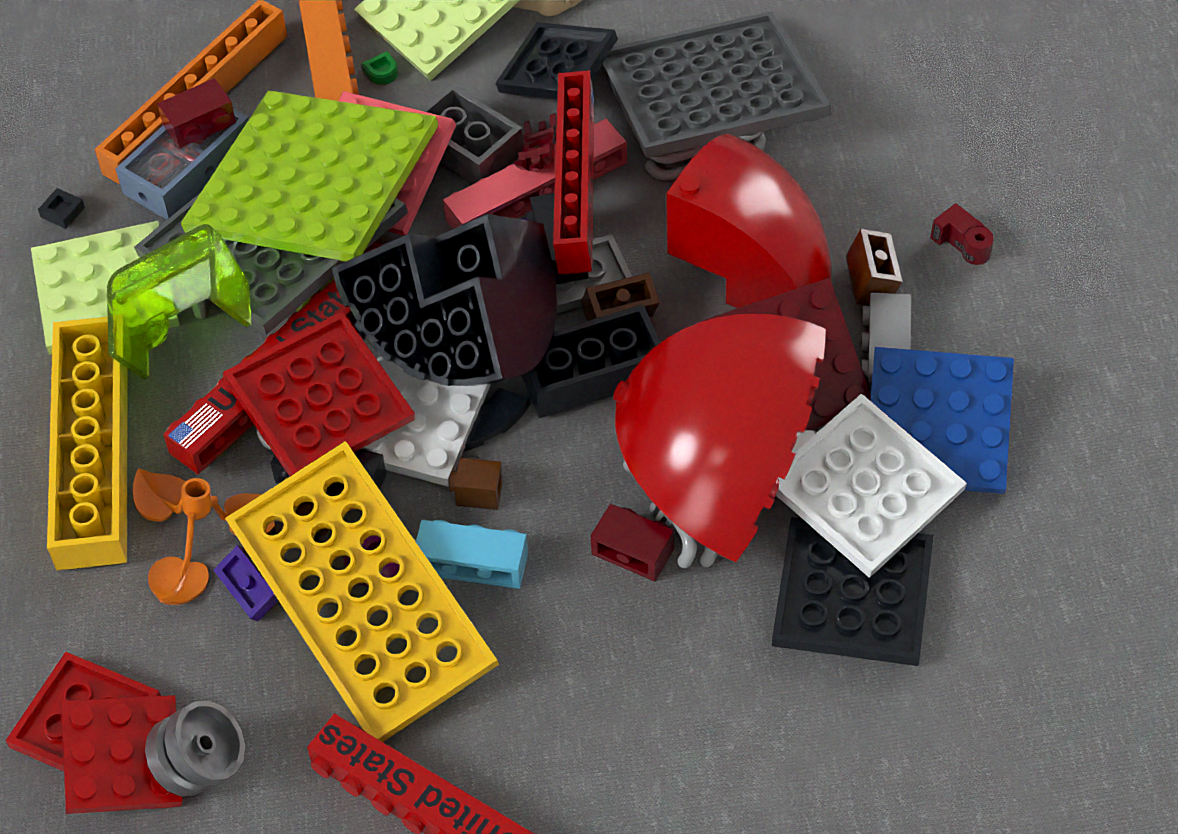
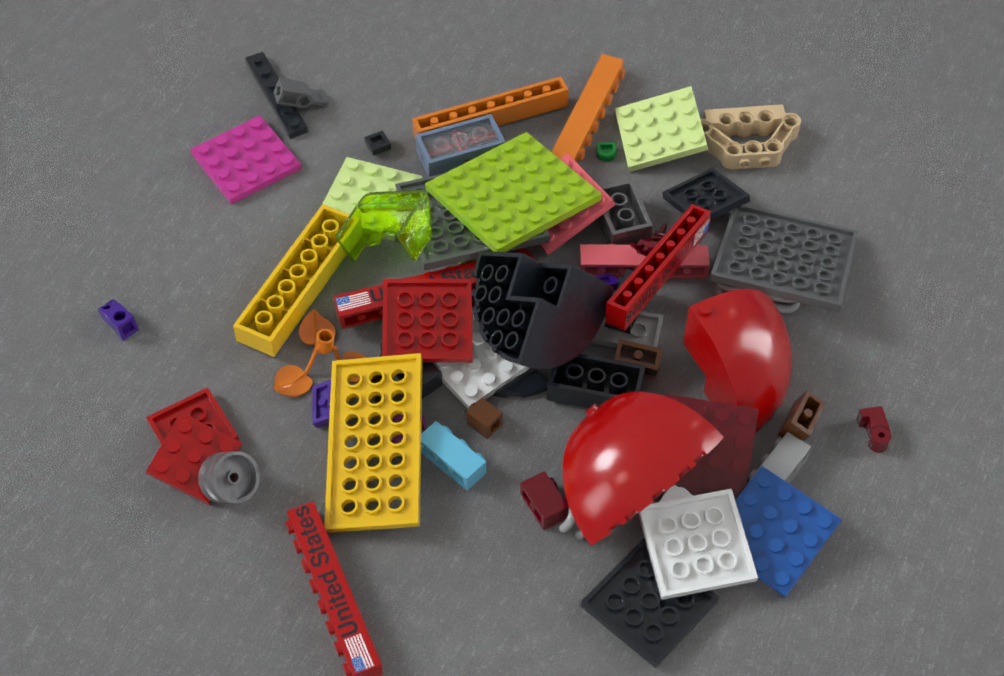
camera: 30 degrees right, 0 degrees up
dark red brick [157,78,236,149] -> none

